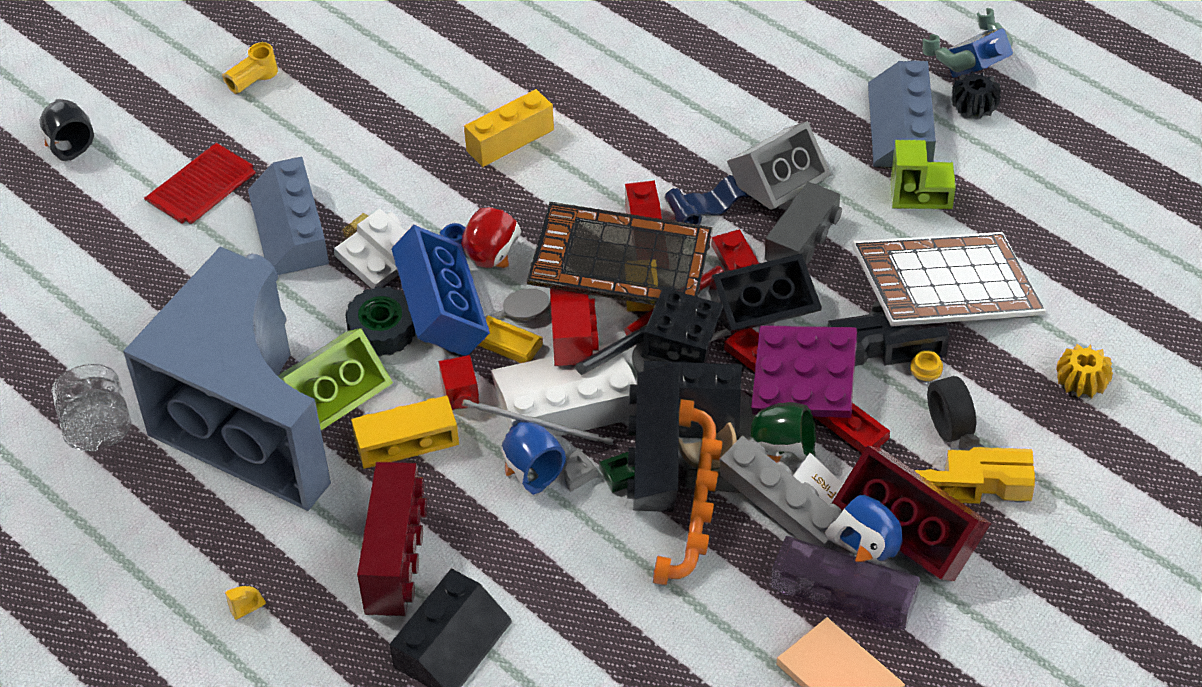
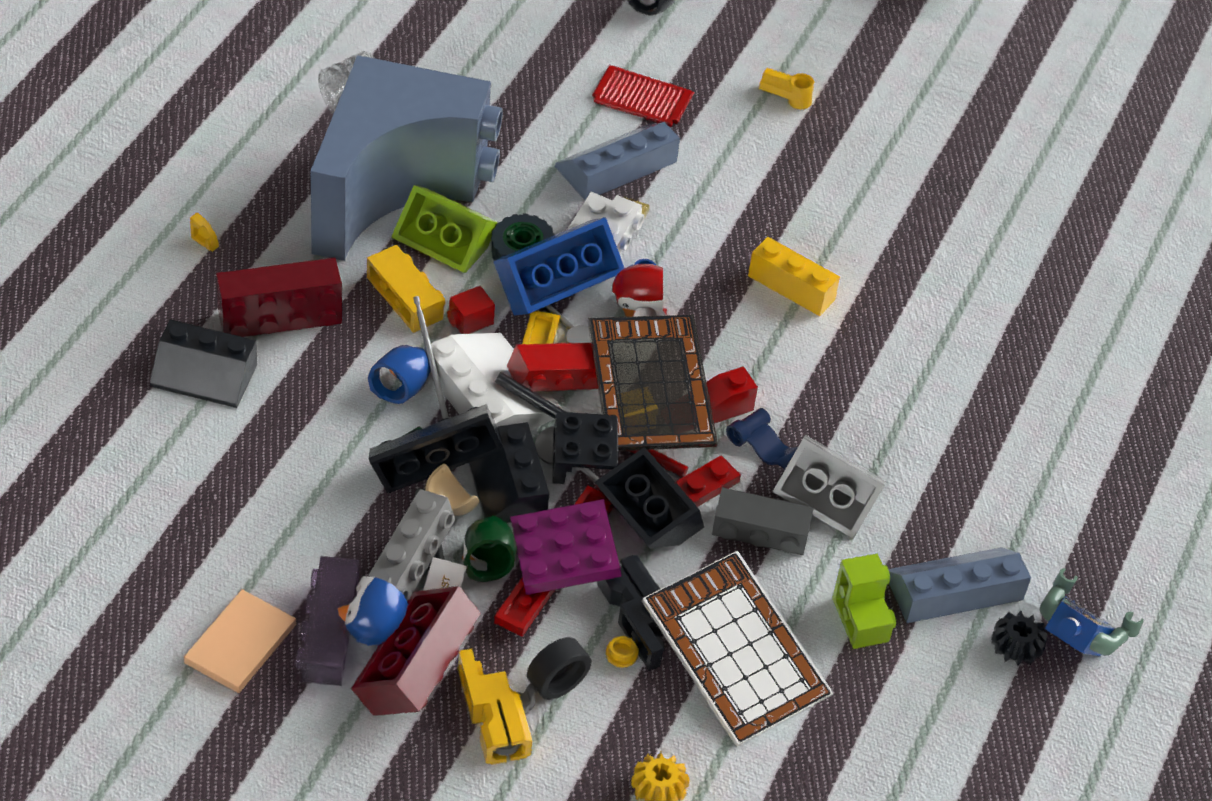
camera: 65 degrees right, 0 degrees up
light grey tile [565,448,598,492] -> none
orange bar [653,399,722,585] -> none

